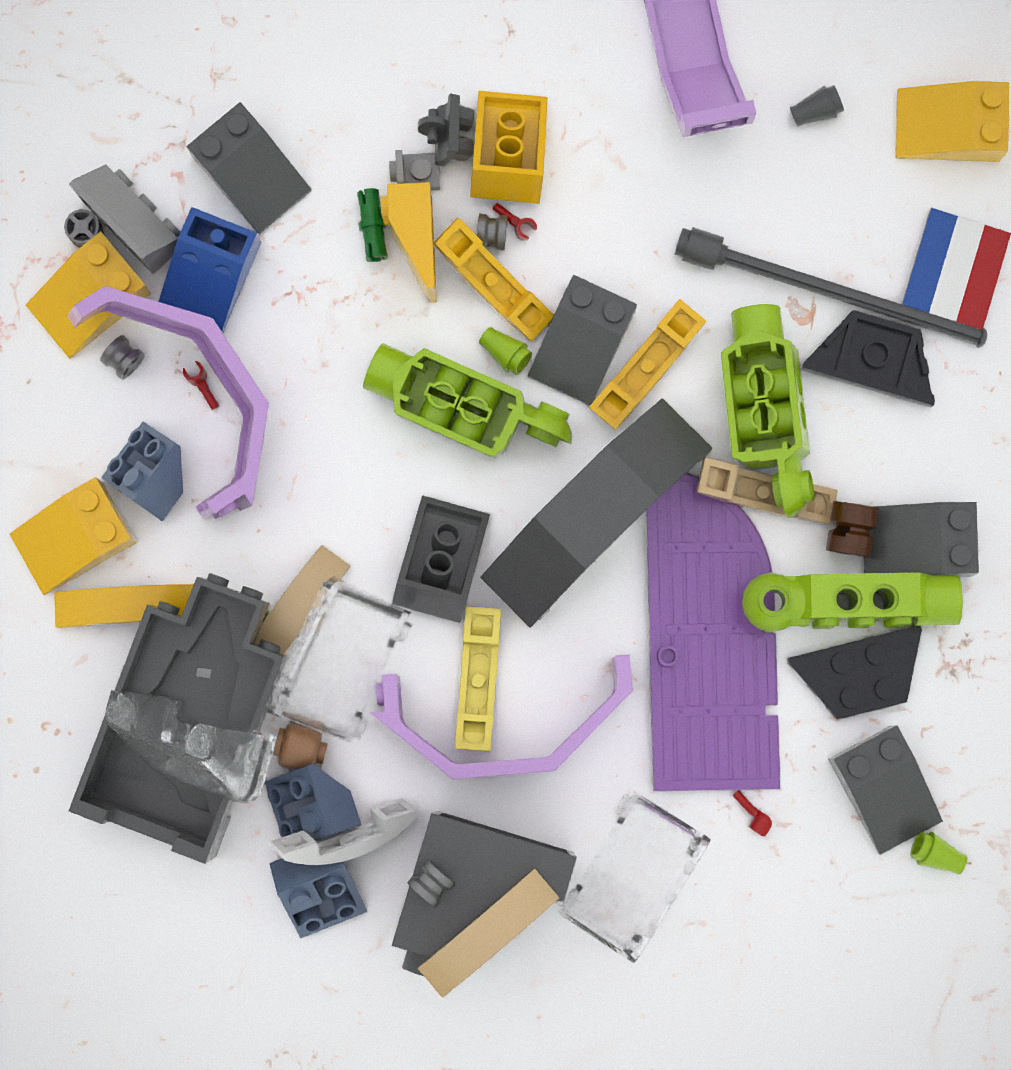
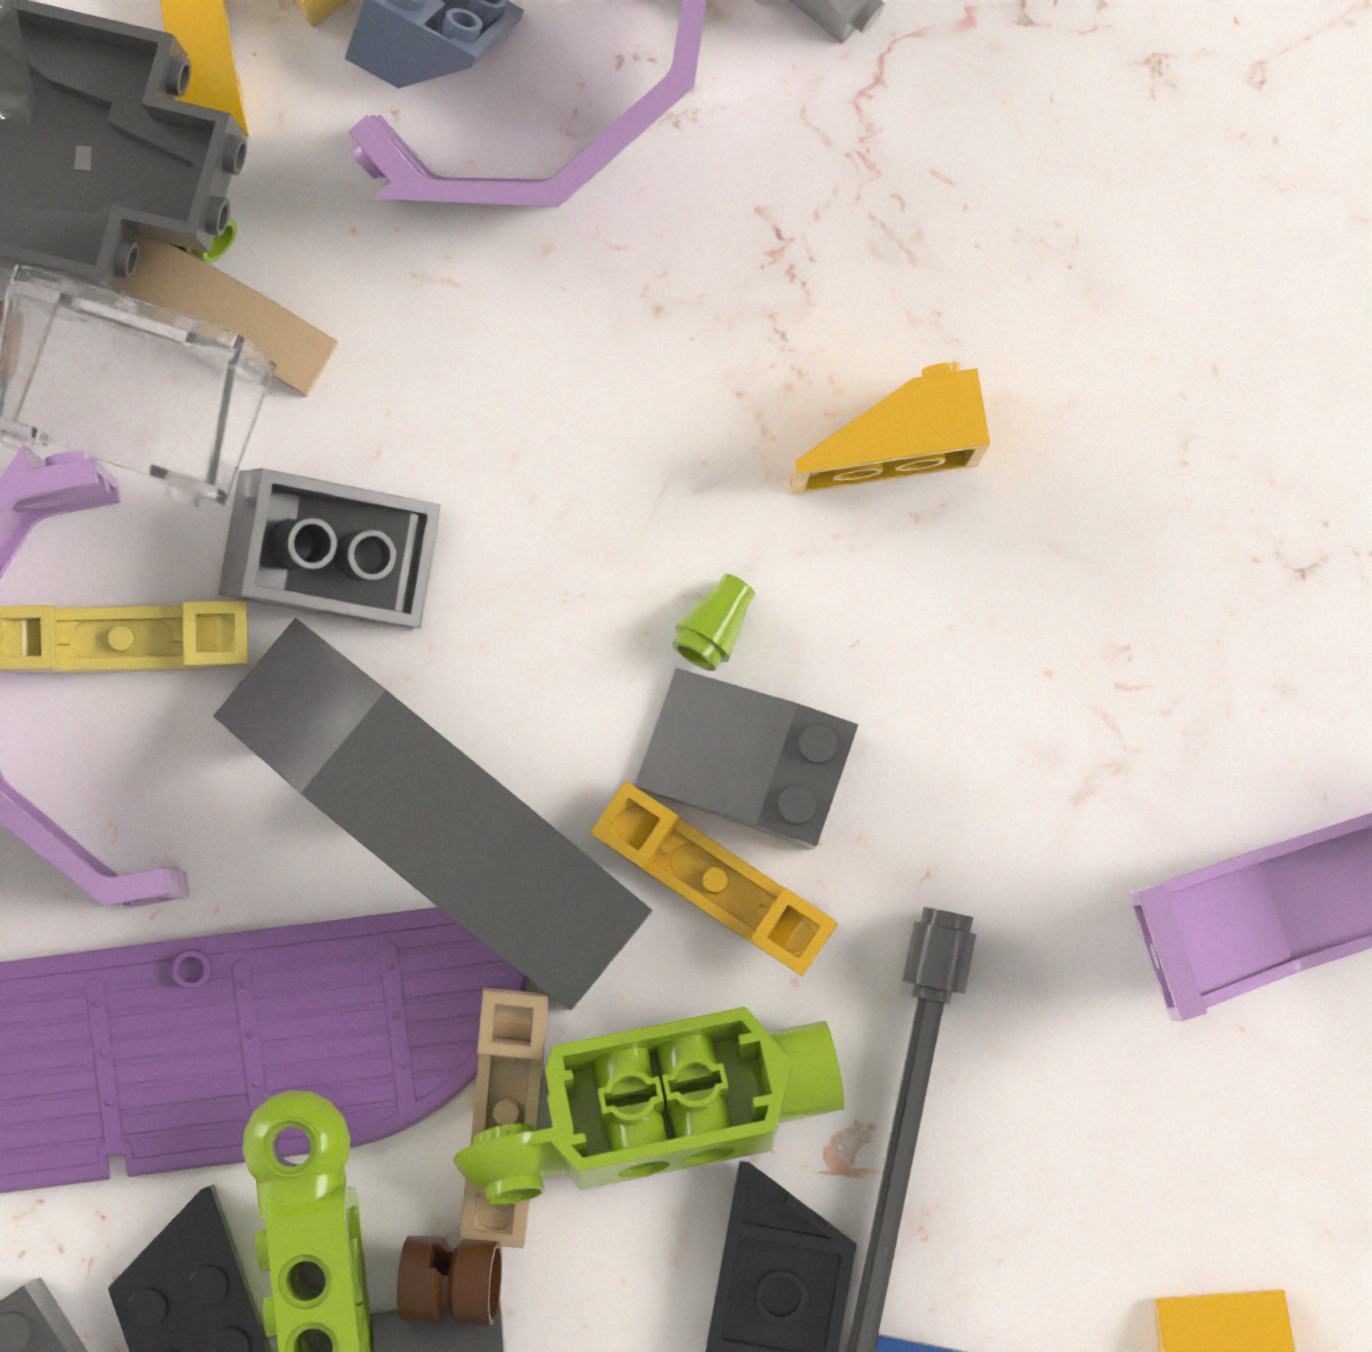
camera: 80 degrees right, 0 degrees up
blue slope [158,207,262,333] -> none
red hand [183,361,219,410] -> none
dark grey slope [186,102,312,235] -> none
green pin [357,188,388,262] -> none
lime brick [363,343,572,459] -> none
light grey bracket [389,150,440,191] -> none
dark grey hips [417,93,475,167] -> none
yellow slope [433,217,554,342] -> none
yellow slope [470,91,548,204] -> none
flat silver wheel [477,213,507,251] -> none
red hand [492,202,537,240] -> none
dark grey cone [790,85,844,127] -> none

